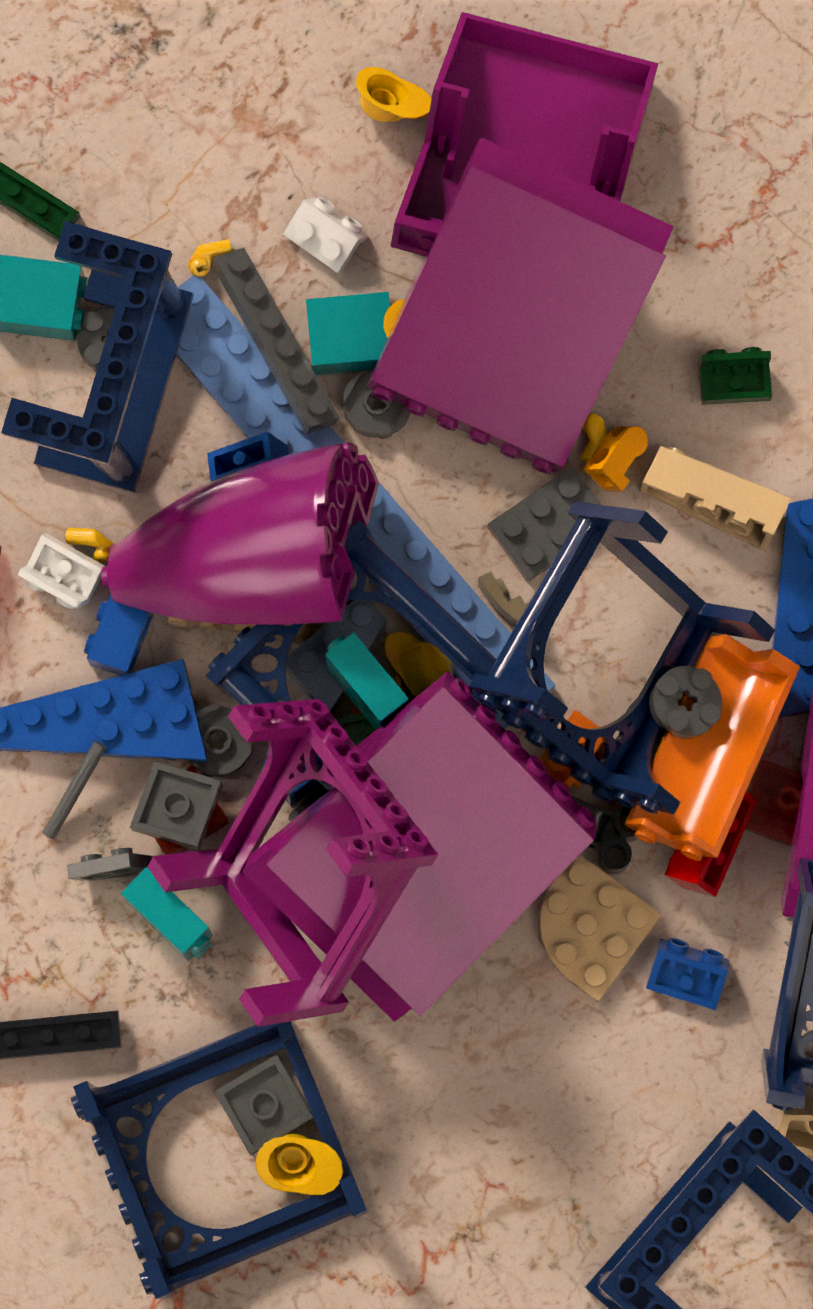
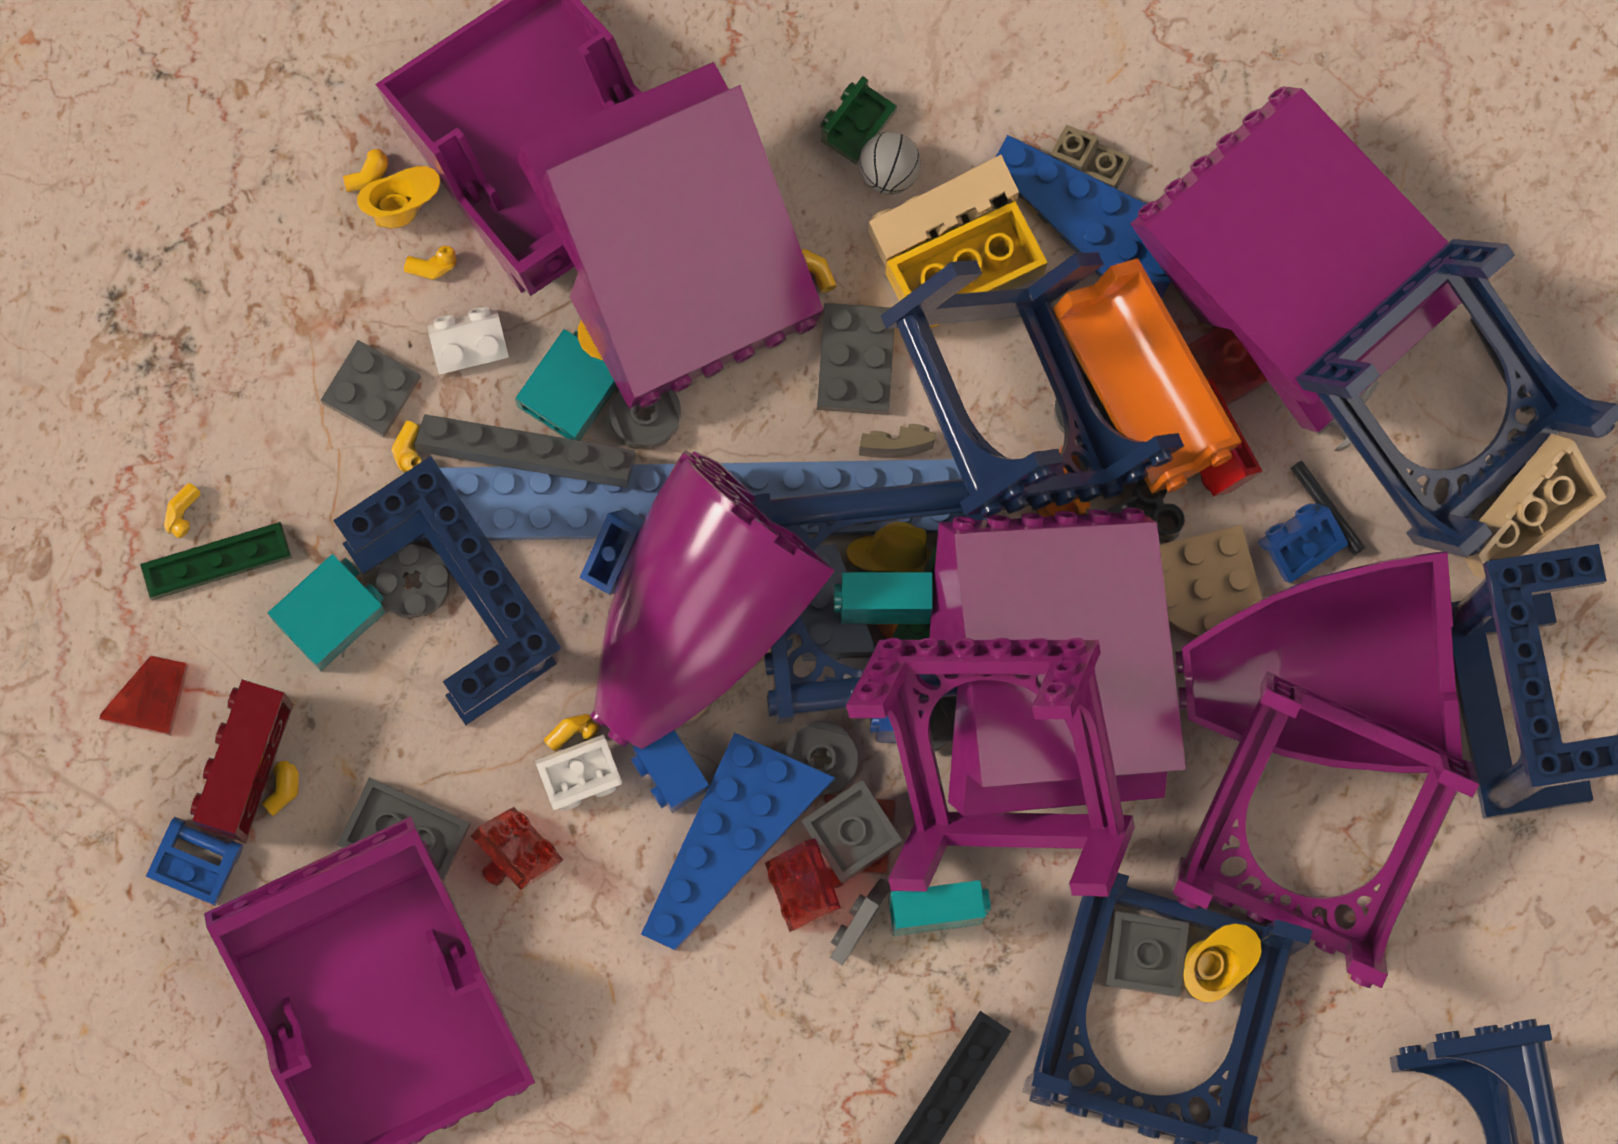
camera: 55 degrees left, 0 degrees up
dark grey bar [42,740,107,839] -> none
light orange leg [583,426,648,492] -> none
dark grey plate [649,666,722,739] -> none
none -> yellow arm [164,483,201,538]
none -> dark grey plate [321,340,421,438]
none -> yellow arm [343,149,388,193]
none -> yellow arm [404,245,457,280]
none -> clear red plate [765,838,844,932]
none -> light grey piece [859,131,921,195]
none -> yellow brick [885,201,1048,329]
none -> magenta arch [1172,671,1479,988]
none -> magenta panel [1175,551,1463,773]
none -> black bar [1290,460,1366,556]

